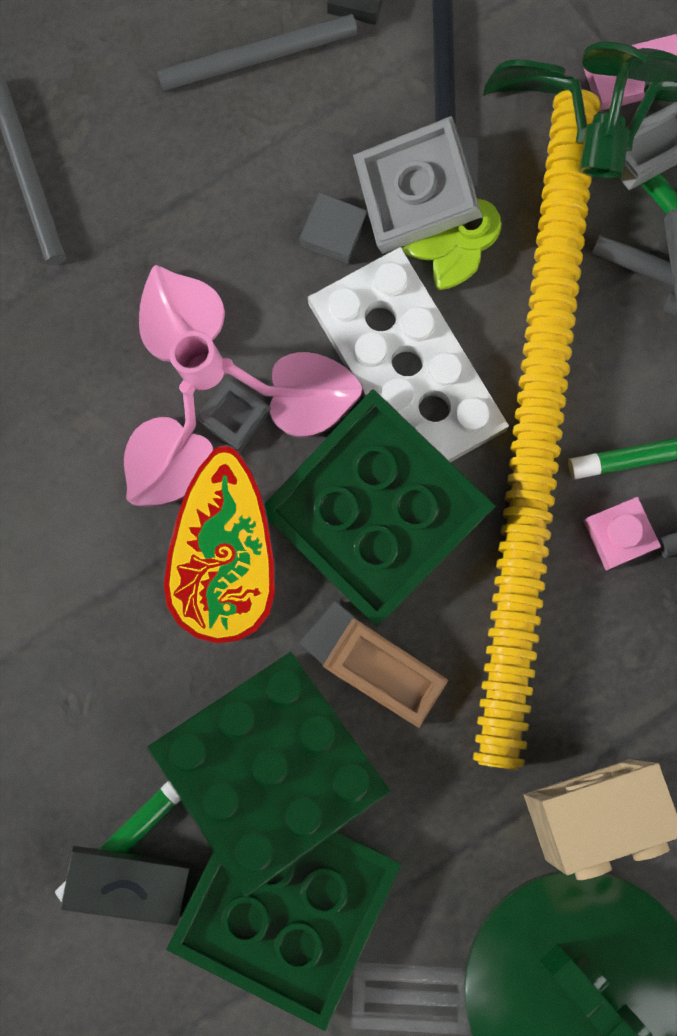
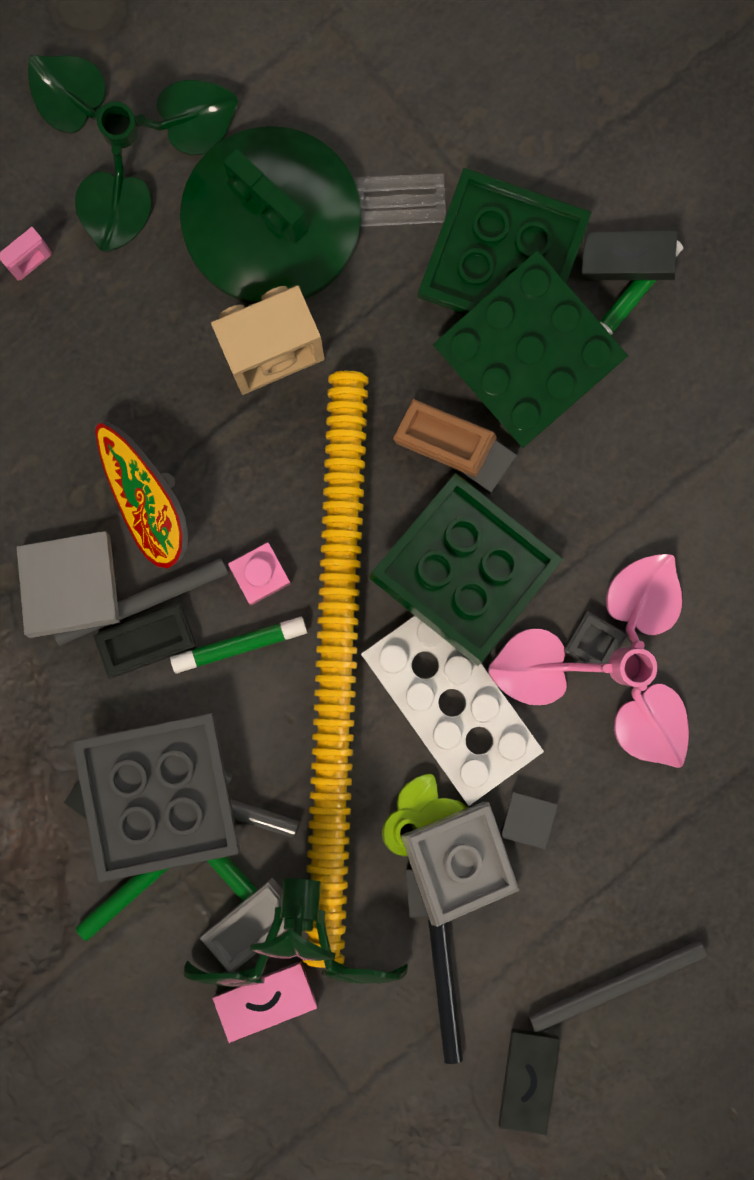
camera: 175 degrees right, 5 degrees up
shield [164,445,276,644] -> none

